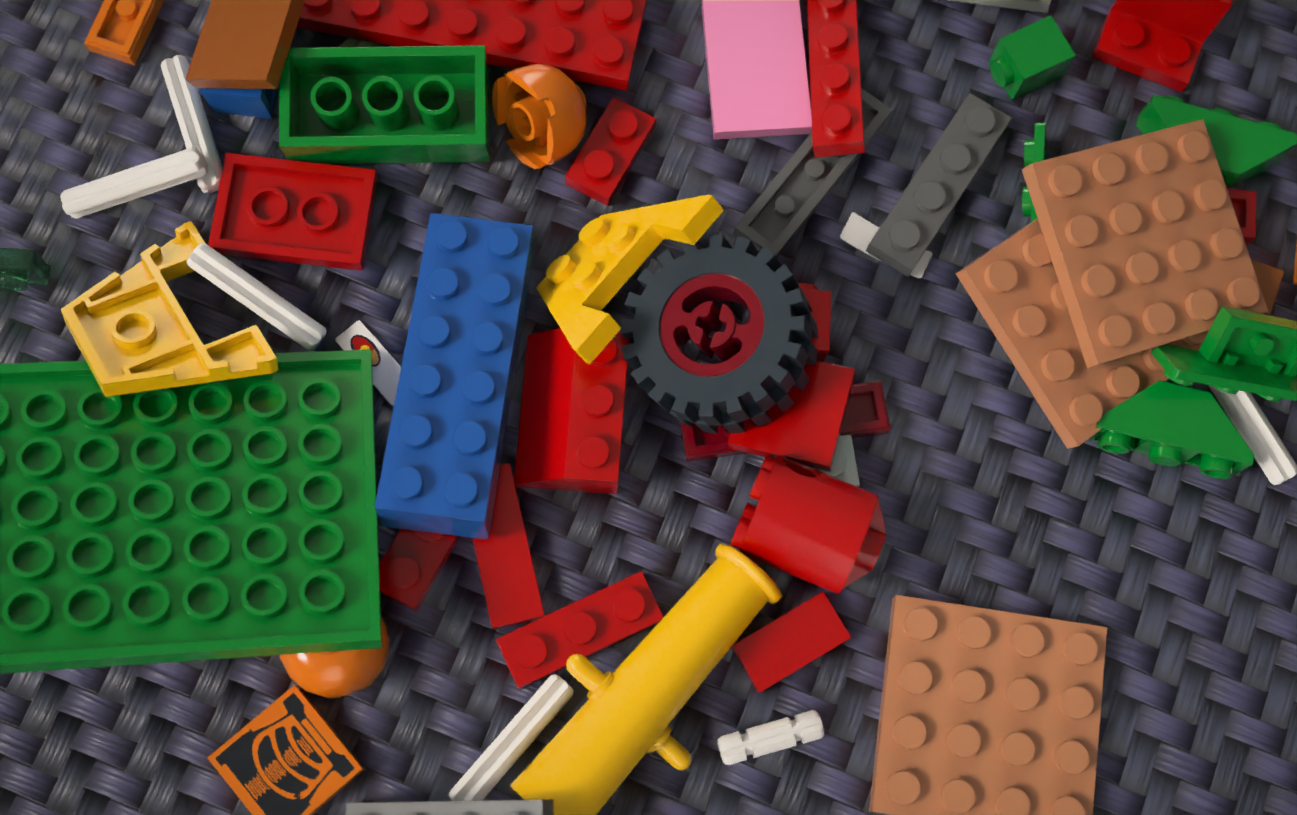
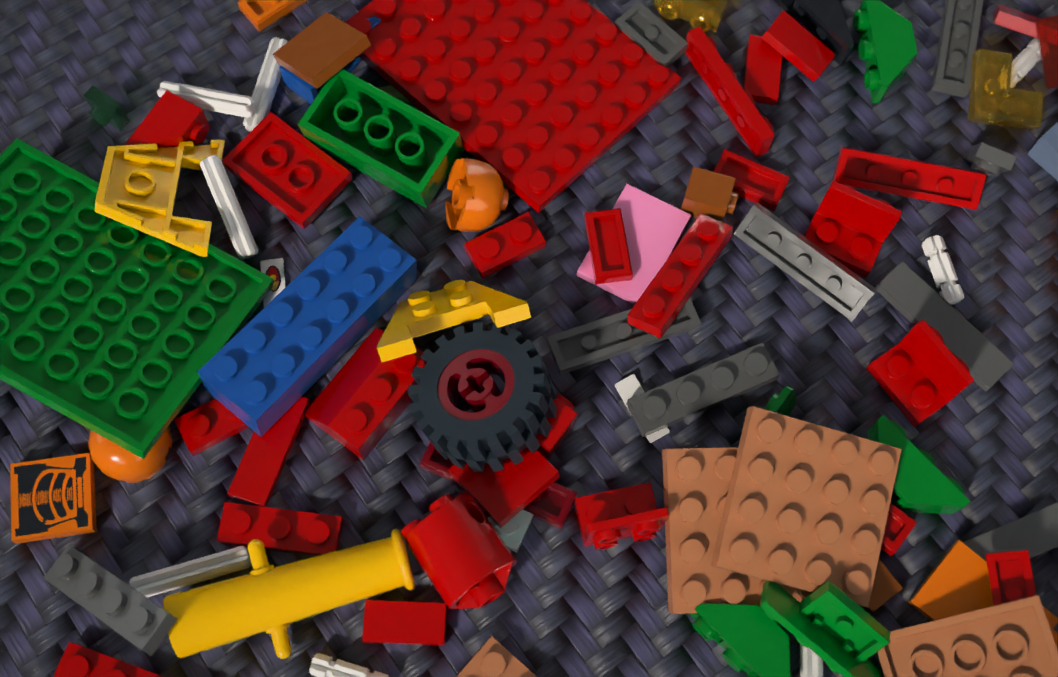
camera: 35 degrees right, 5 degrees down
green brick [989,15,1076,101] -> none
none -> red slope [124,90,210,148]
none -> red bracket [574,482,669,550]
none -> red tile [584,208,633,285]

